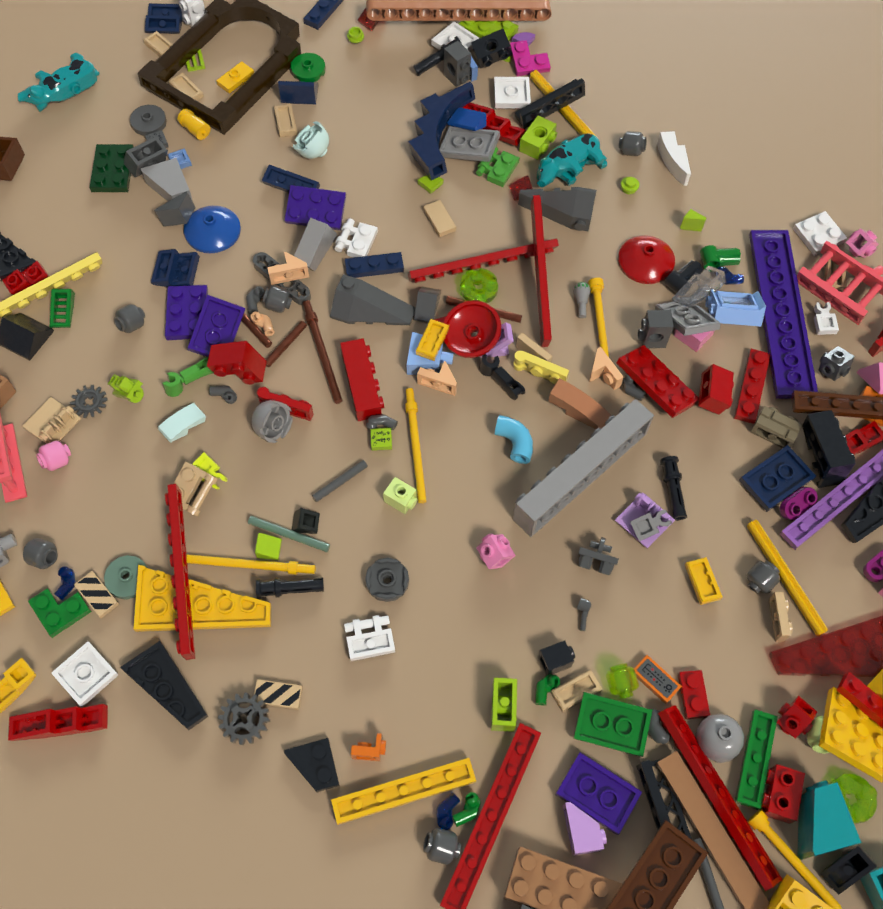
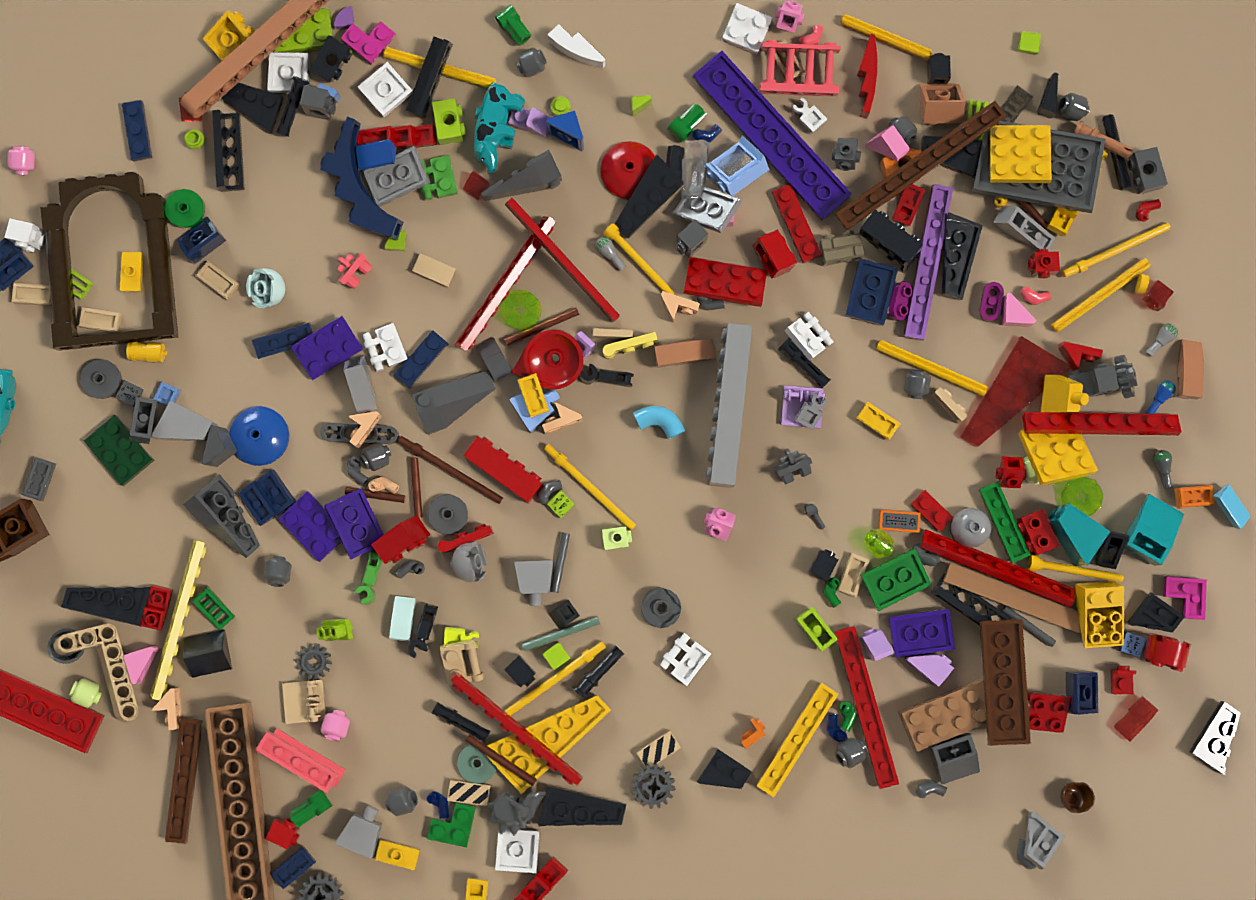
camera: 40 degrees left, 20 degrees up
none -> dark grey plate [22,457,56,501]
none -> dark grey wedge [183,474,260,558]
none -> black fence [212,110,245,192]
none -> black wing [222,83,284,134]
none -> coral hips [337,253,372,289]
none -> black piece [408,603,438,658]
none -> dark grey plate [428,495,468,534]
none -> black pin [432,702,491,743]
none -> copper bar [465,734,537,786]
none -> dark grey head [487,791,546,836]
none -> green piece [495,4,532,46]
none -> black brick [504,655,536,687]
none -> lavender slope [508,107,550,138]
none -> light grey torso [514,560,554,606]
none -> blue slope [546,111,584,151]
none -> black wing [615,154,685,238]
none -> white plate [785,312,834,361]
none -> lavender slope [860,628,894,661]

